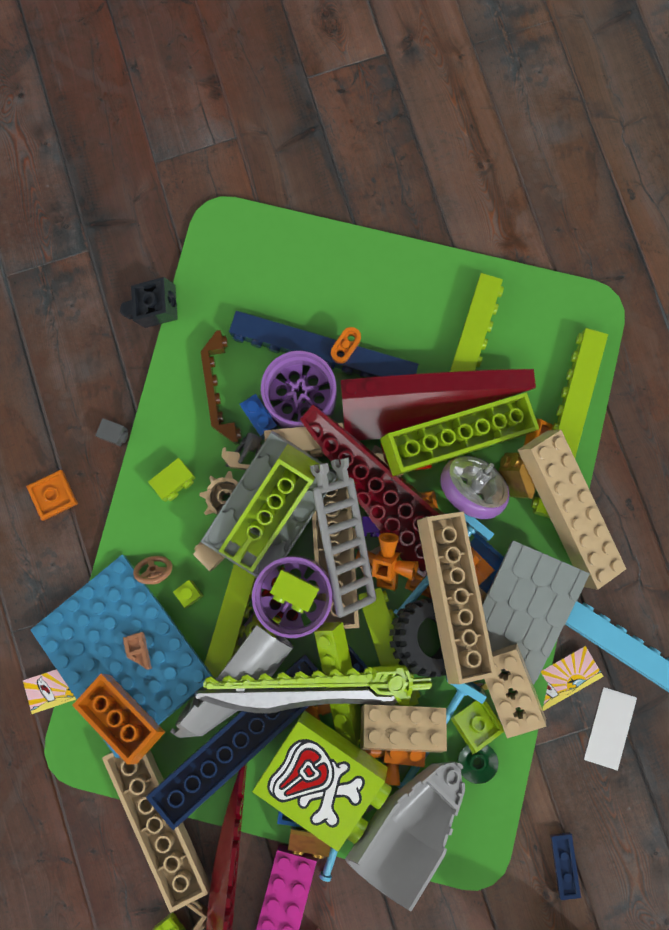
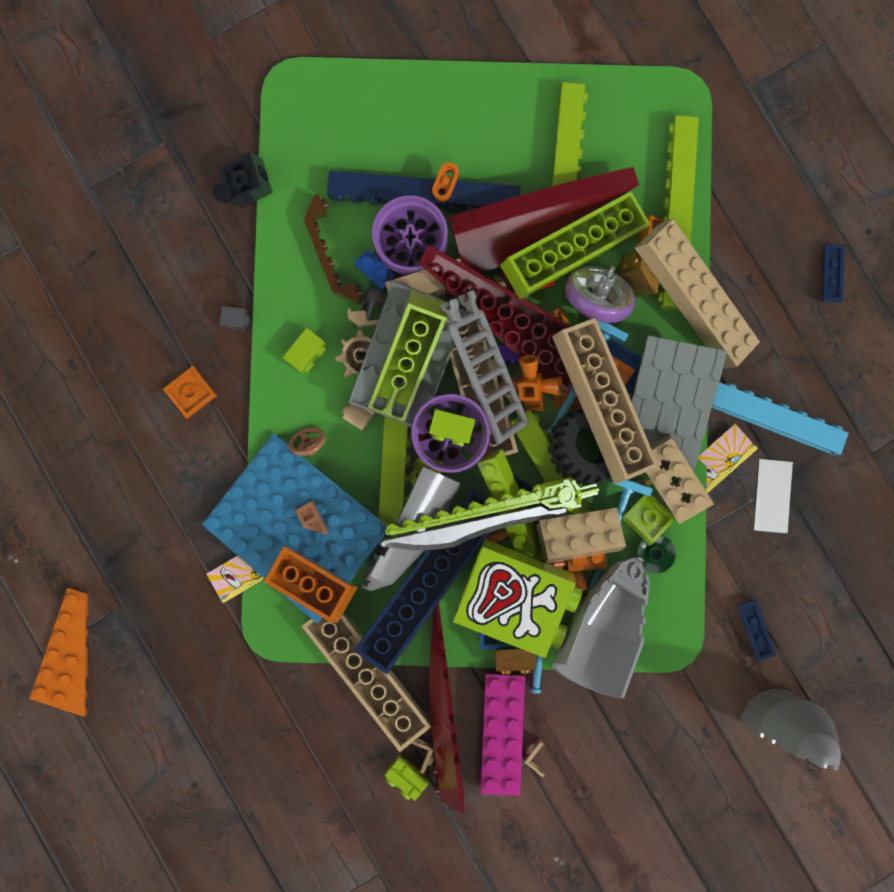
camera: 15 degrees left, 5 degrees up
lime brick [173,580,204,608] -> none

